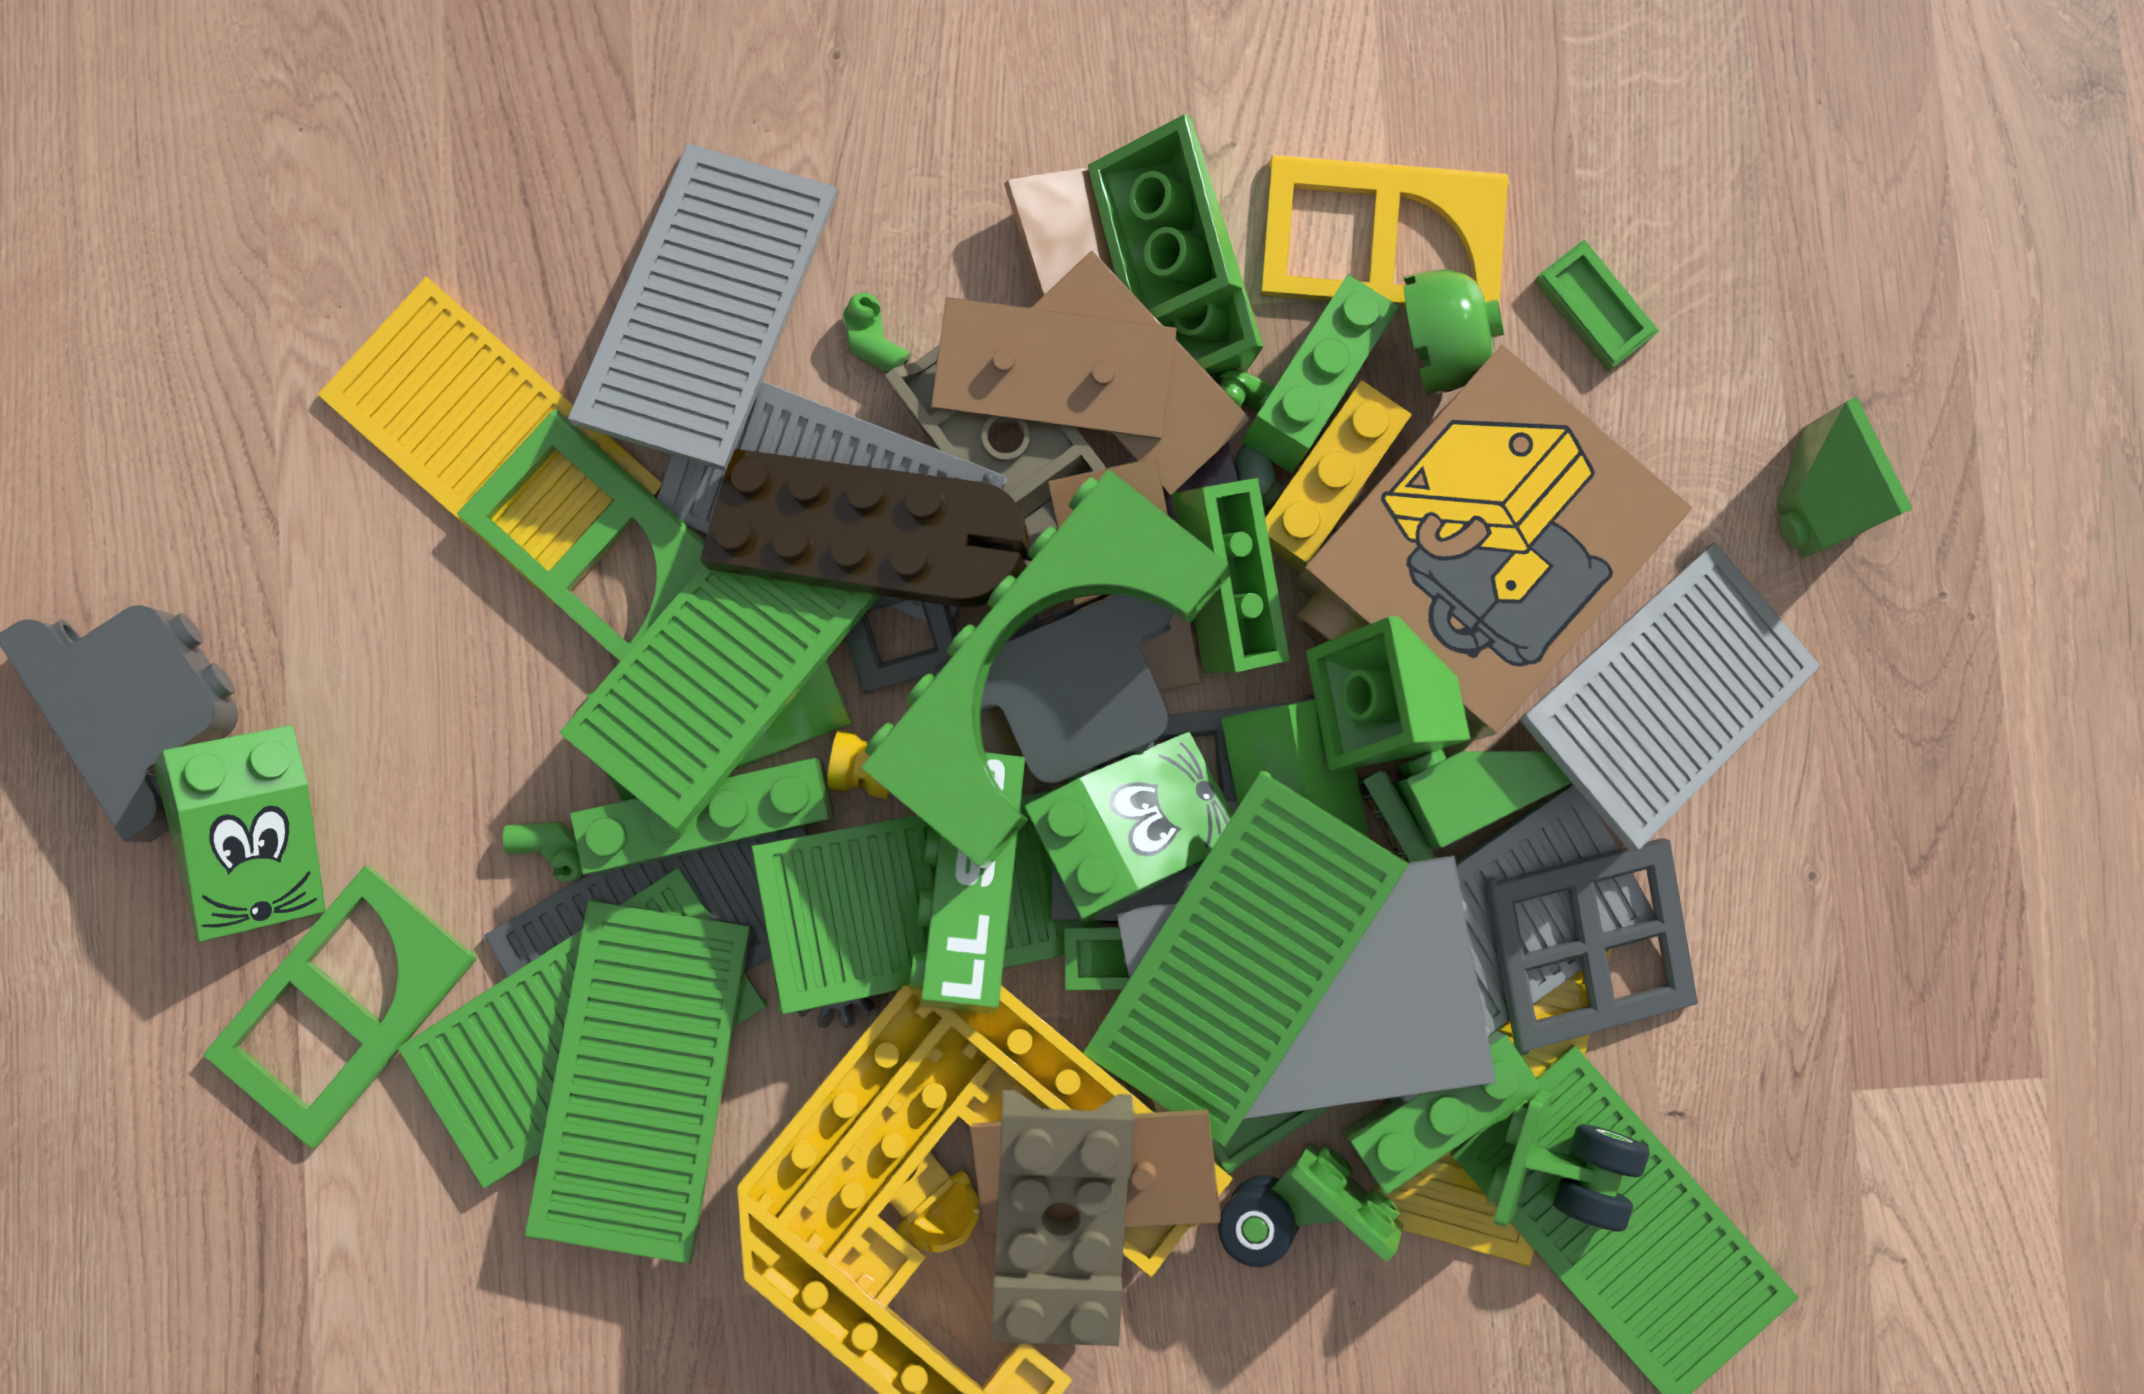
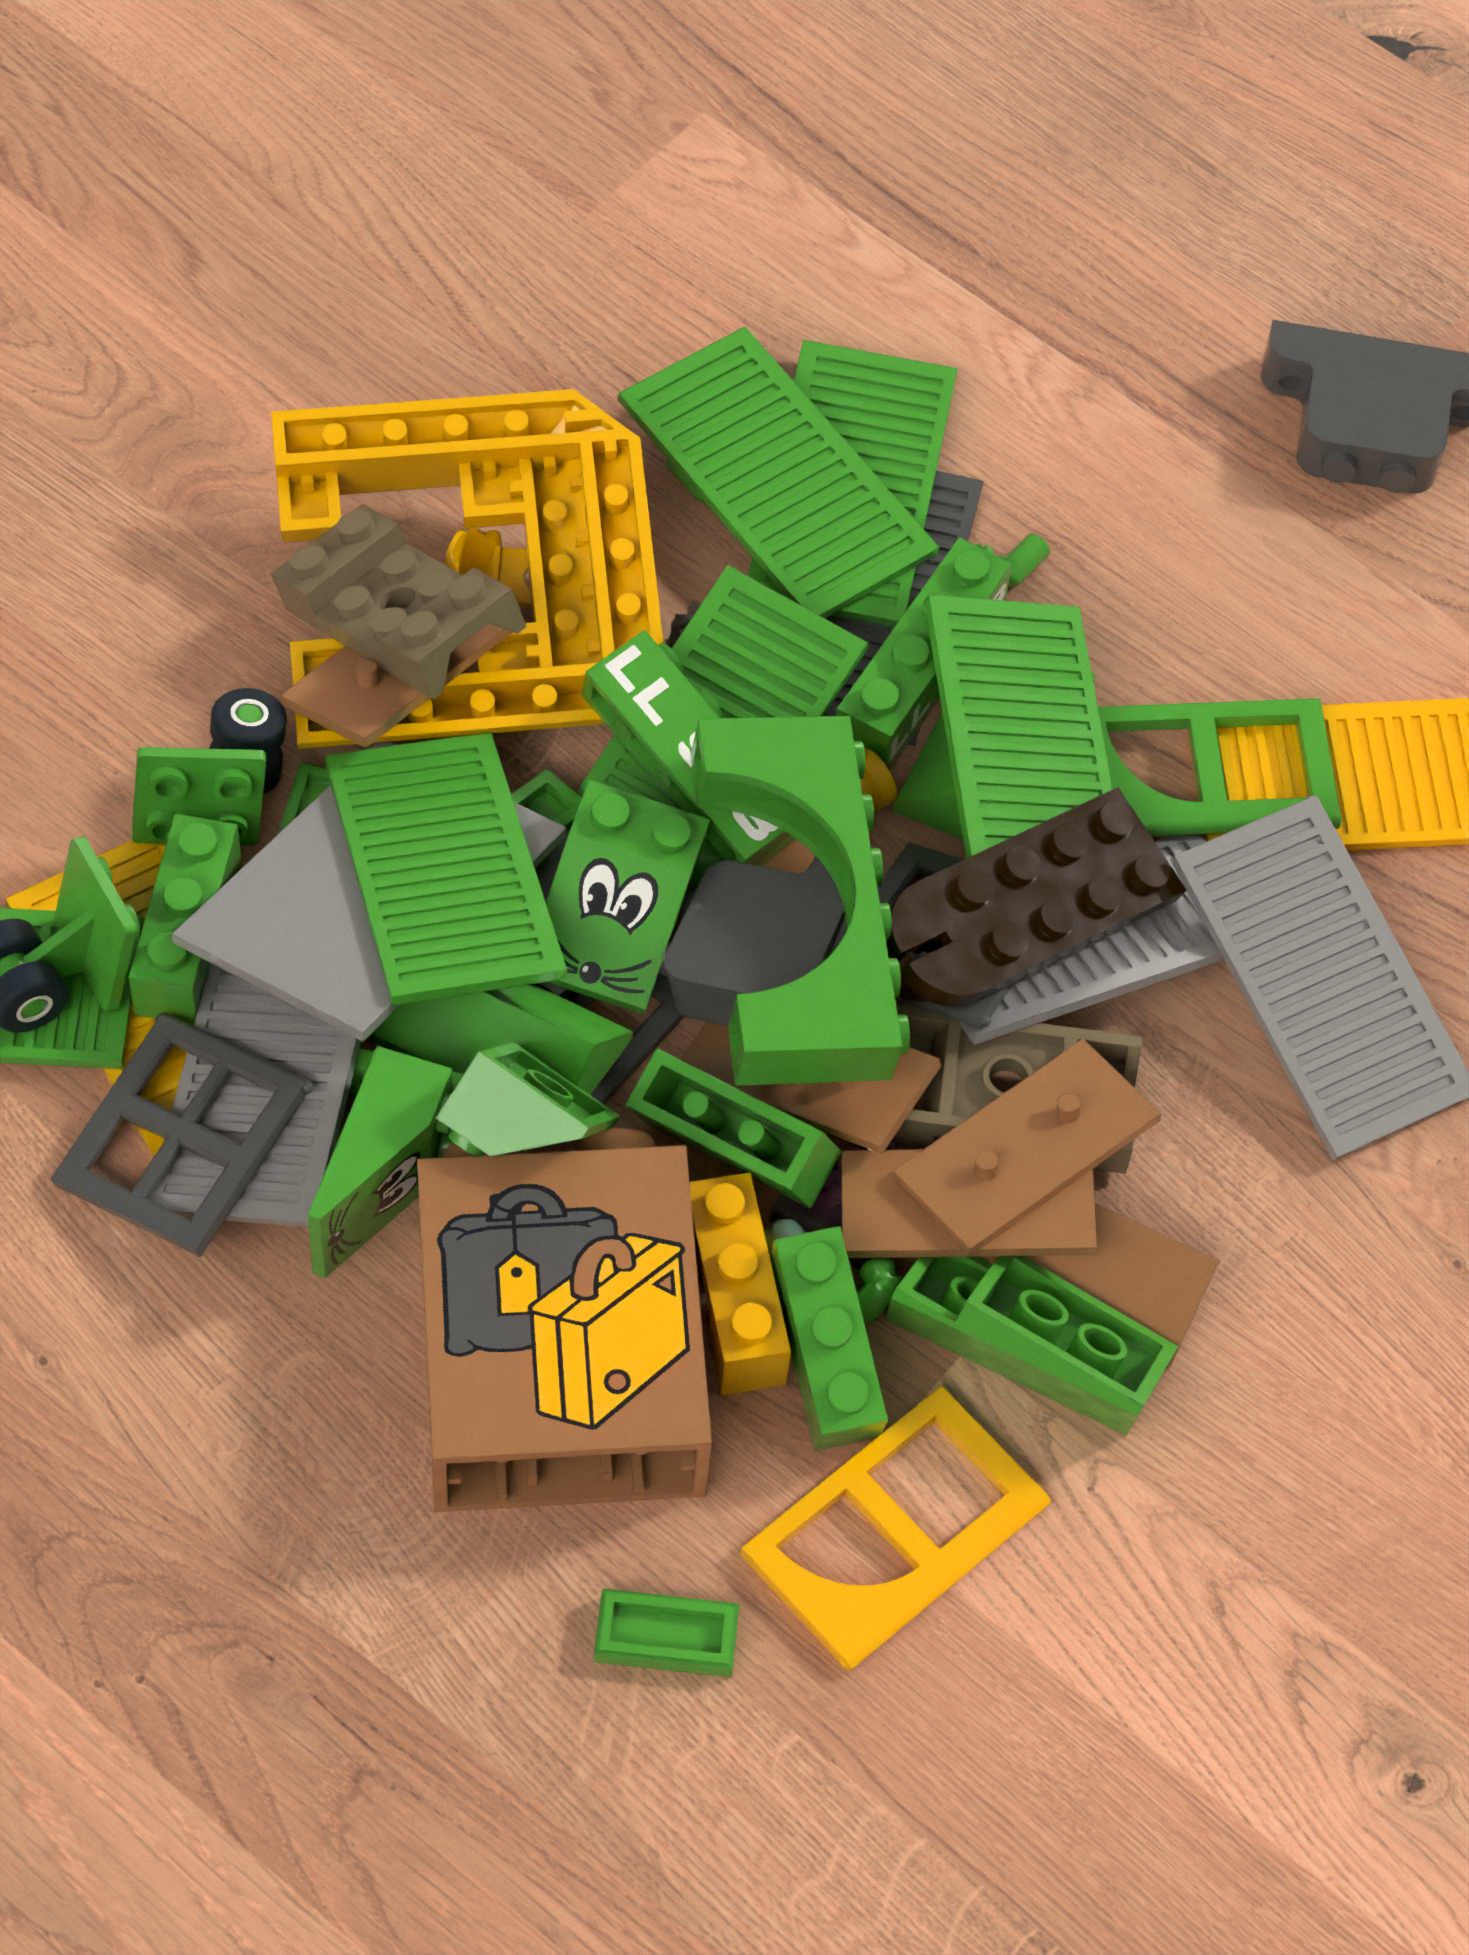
camera: 130 degrees right, 25 degrees down
bright green slope [153,725,326,943] -> none
bright green window [202,866,477,1149] -> none
bright green arm [843,293,911,373] -> none
bright green cylinder [1403,269,1505,396] -> none
light grey window [1519,542,1820,853] -> none
bright green slope [1776,397,1913,558] -> none

